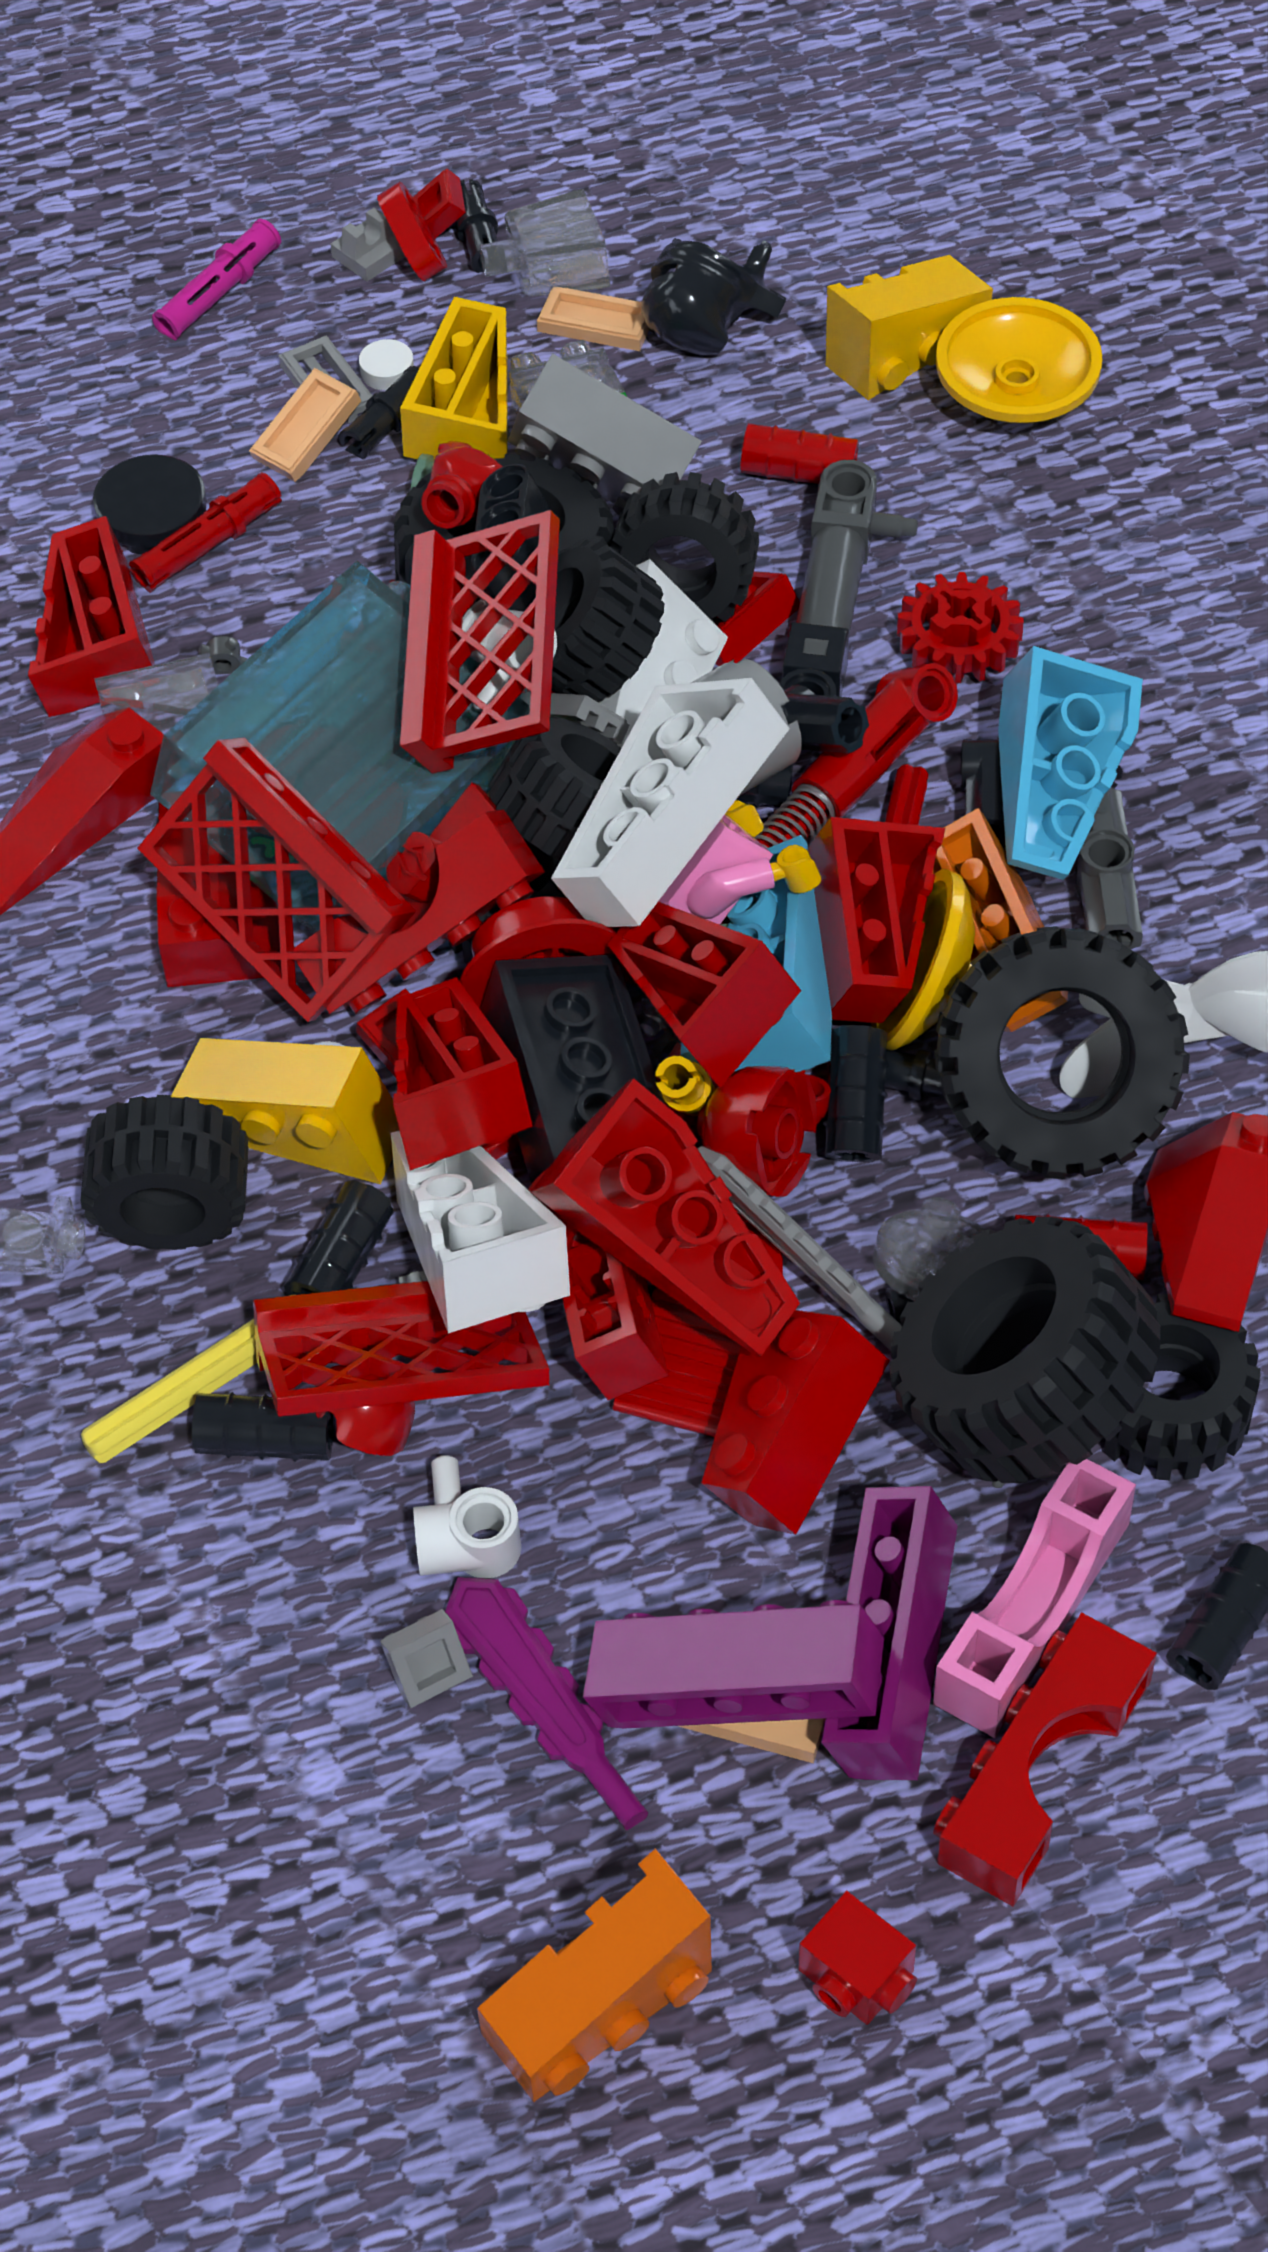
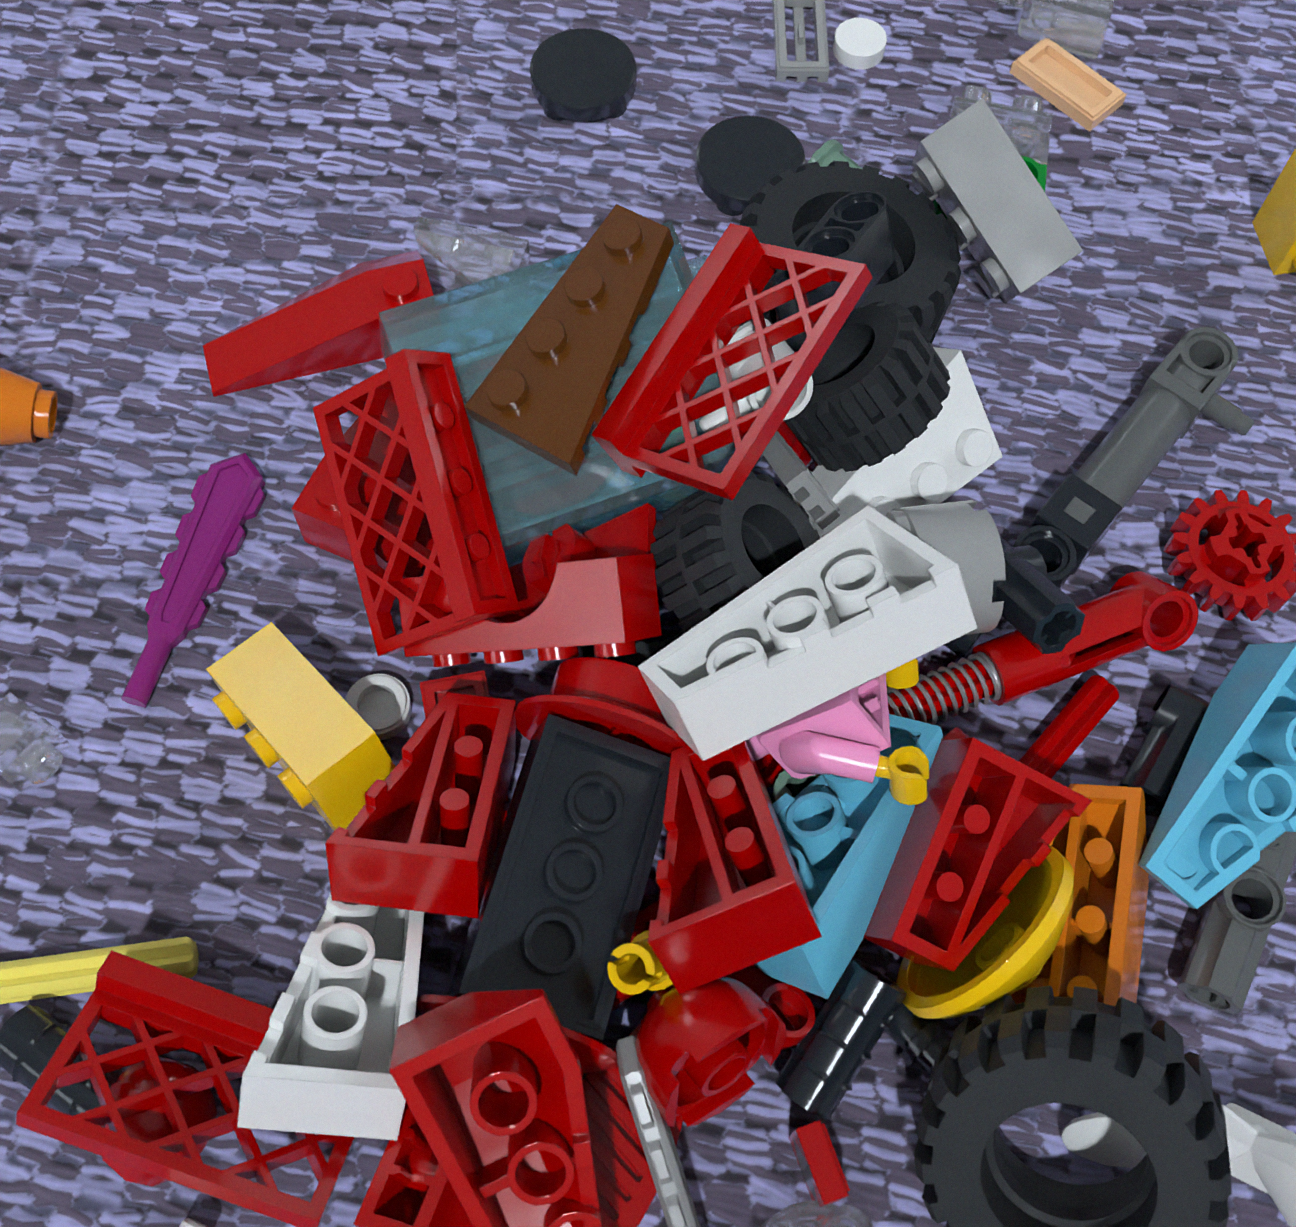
camera: 25 degrees right, 10 degrees up
red wedge [28,516,160,717] -> none
black tyre [80,1095,249,1250] -> none
red pin [129,472,282,593] -> none
dark grey piece [198,636,248,675] -> none
light nougat tile [249,368,361,482] -> none
black axle [284,1180,394,1296] -> none
black pin [339,366,419,459] -> none
yellow wedge [400,297,508,460] -> none
red animal [422,441,503,529] -> none
black tyre [610,472,759,623] -> none
black piece [641,238,786,356] -> none
red slope [715,571,800,666] -> none
red axle [740,423,859,484] -> none
none -> magenta sword [121,453,266,708]
none -> reddish brown wing [464,204,674,476]
none -> black tile [695,115,805,216]
none -> red tile [788,1120,850,1210]

